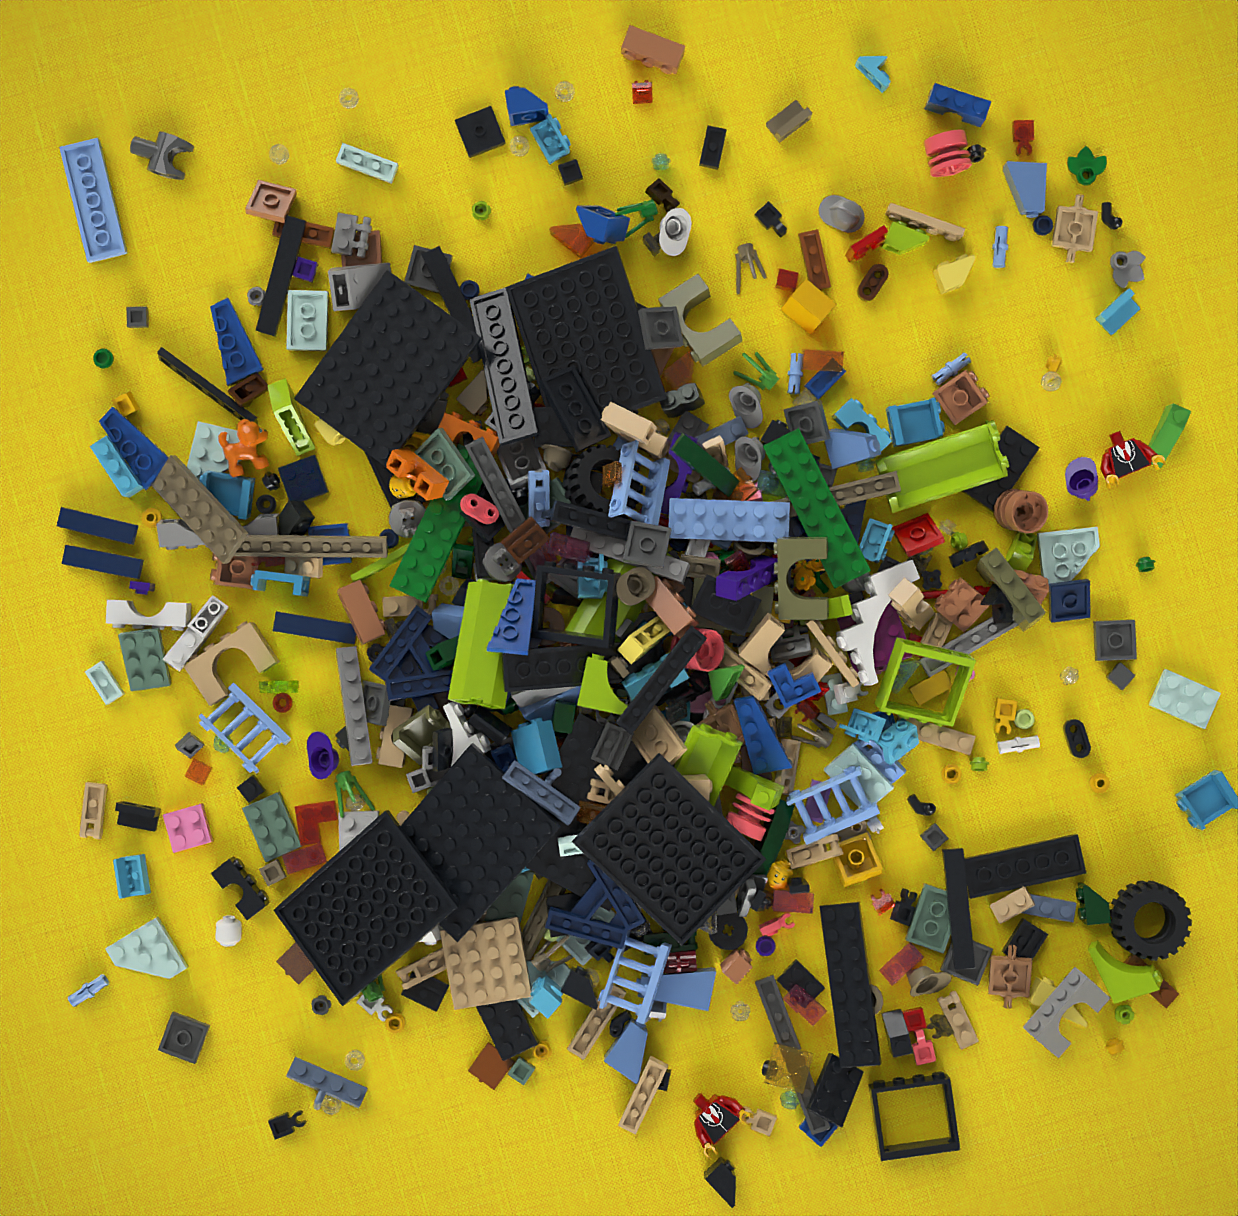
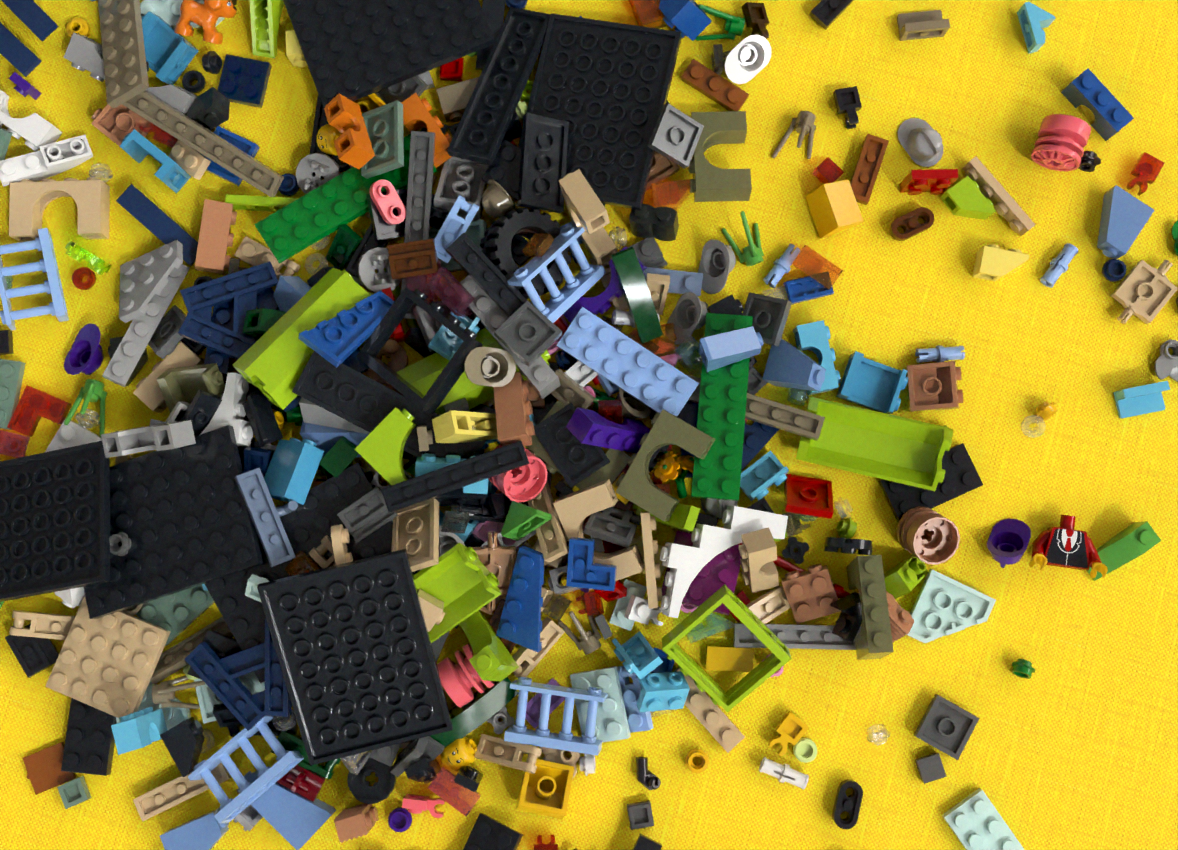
camera: 30 degrees right, 5 degrees down
yellow plate [532,1041,552,1060] -> none
black arm [610,1009,632,1038] -> none
lime plate [969,757,989,771] -> none
dark blue tile [1049,579,1090,623] -> none
none -> clear plate [89,163,113,183]
none -> light grey arch [101,420,196,458]
none -> dark grey plate [109,532,132,556]
none -> light grey plate [119,240,183,323]
none -> dark orange plate [681,59,749,111]
none -> slope [699,326,764,372]

